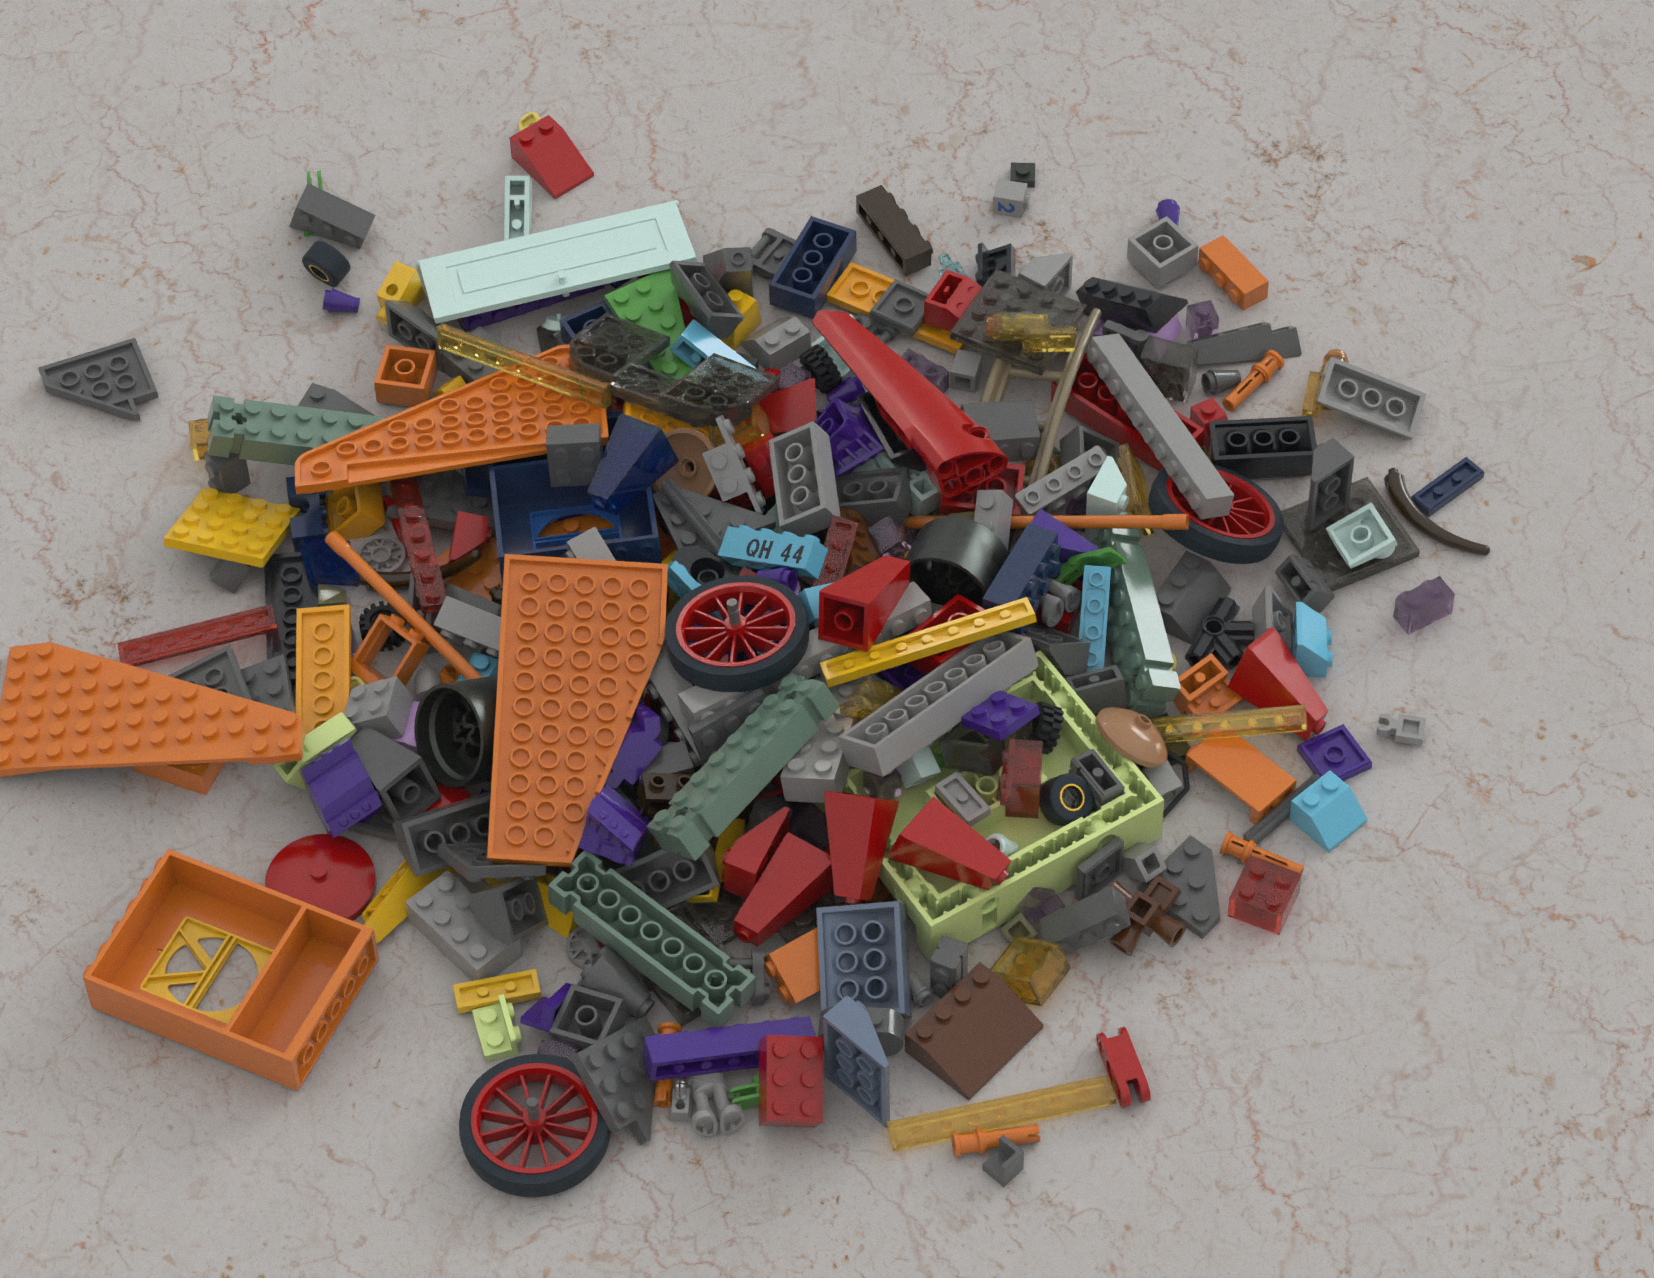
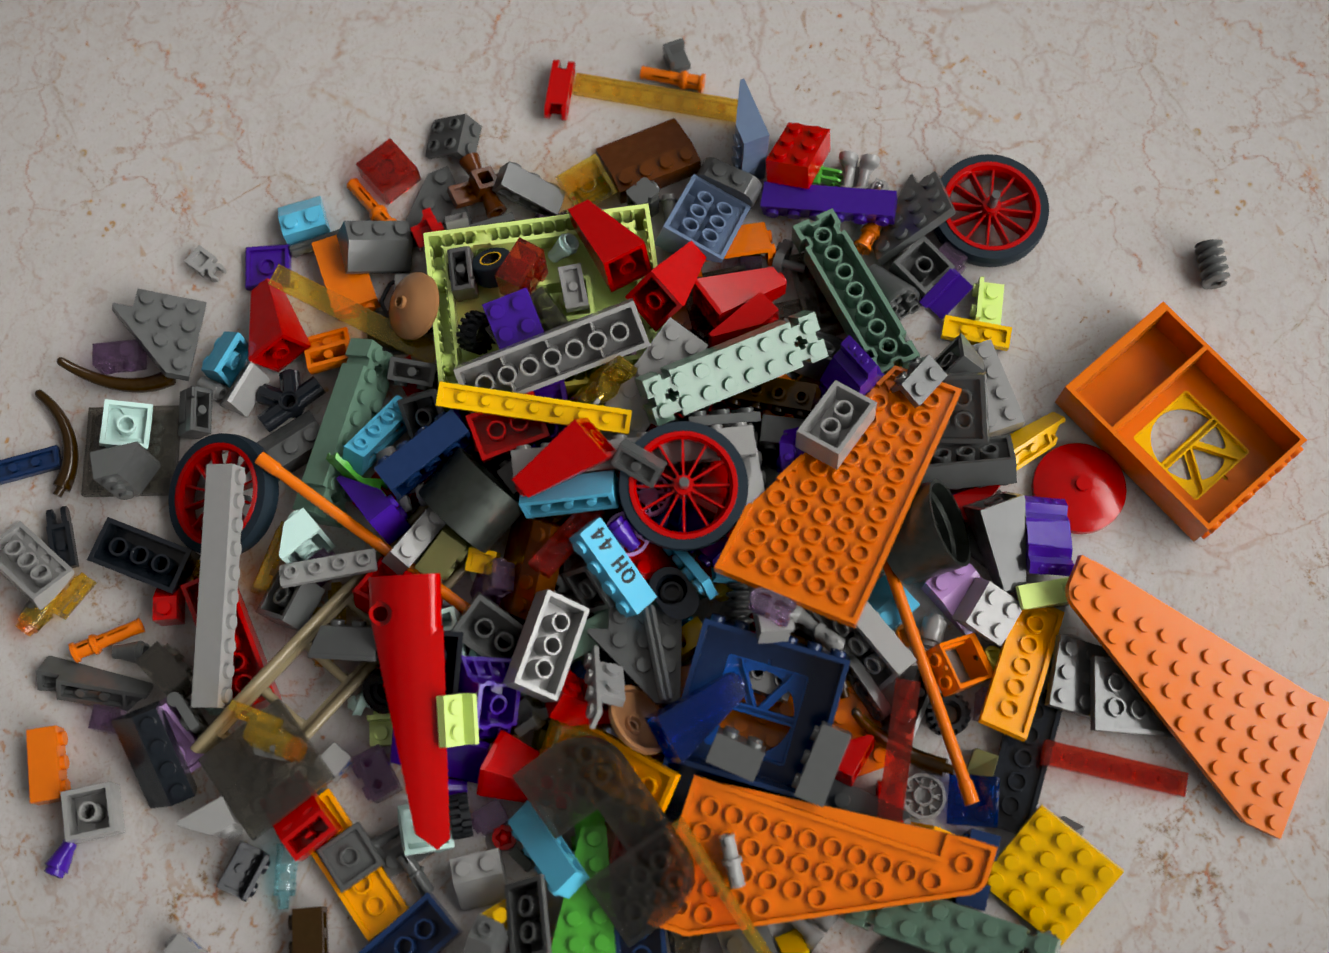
camera: 155 degrees left, 20 degrees up
none -> black hinge [46,506,79,568]
none -> dark brown animal [57,357,176,393]
none -> dark grey wing [112,289,206,381]
none -> dark grey slope [337,221,413,274]
none -> red brick [410,207,445,252]
none -> dark grey bracket [425,114,482,160]
none -> yellowish green bracket [436,693,479,748]
none -> dark grey slope [610,439,667,488]
none -> light grey pin [718,833,746,889]
none -> clear purple plate [749,588,797,627]
none -> dark grey brick [791,721,852,807]
none -> light grey brick [795,380,877,470]
none -> bracket [890,354,948,408]
none -> dark grey piece [1194,239,1231,289]

